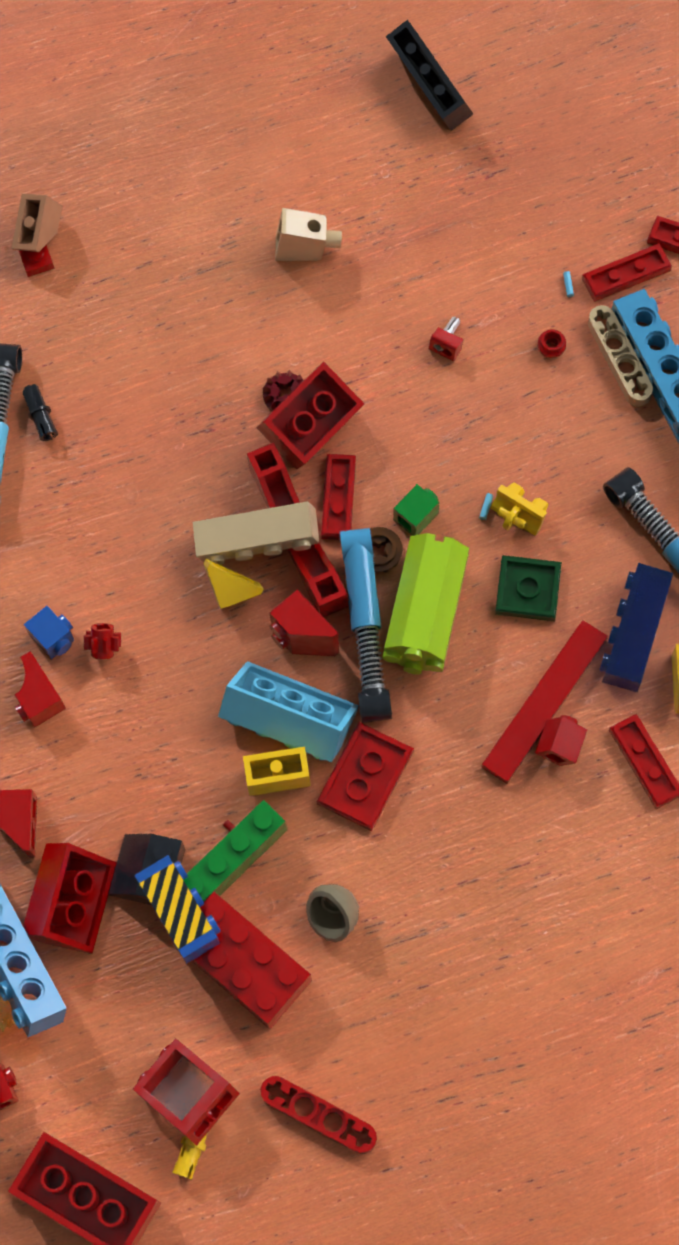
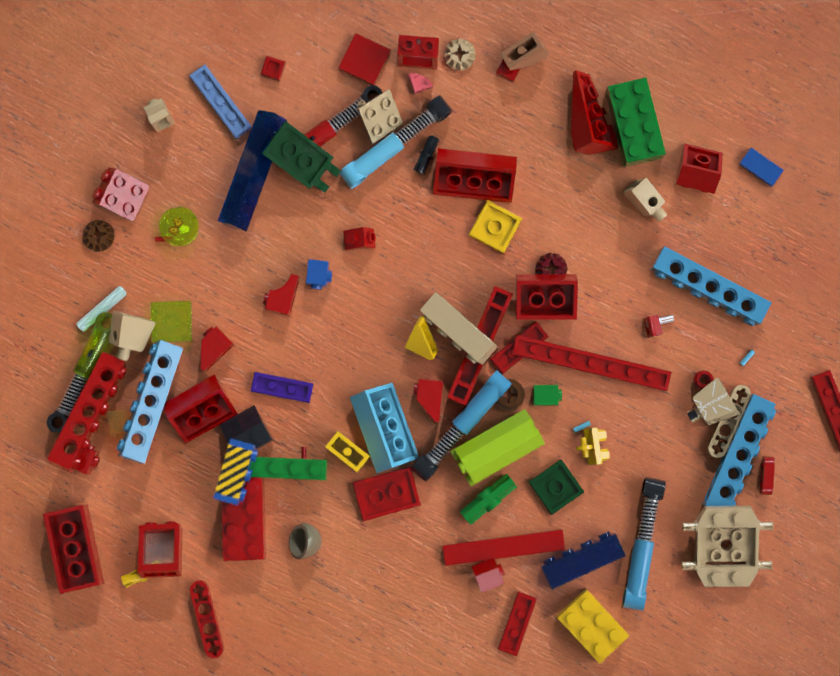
camera: 45 degrees right, 15 degrees up
red gear [84,623,121,659] -> none
black brick [386,20,473,131] -> none
red tile [582,243,672,302] -> none
none -> dark purple tile [251,372,314,403]
none -> red bracket [343,227,376,251]
none -> red slope [433,148,517,203]
none -> green piece [459,474,517,525]
none -> yellow tile [469,200,523,254]
none -> red tile [511,335,672,391]
none -> red wedge [571,70,618,155]
none -> green brick [605,77,666,167]
none -> dark azure brick [651,246,772,326]
none -> red slope [676,143,723,194]
none -> tan torso [687,378,739,425]
none -> blue tile [739,147,784,187]

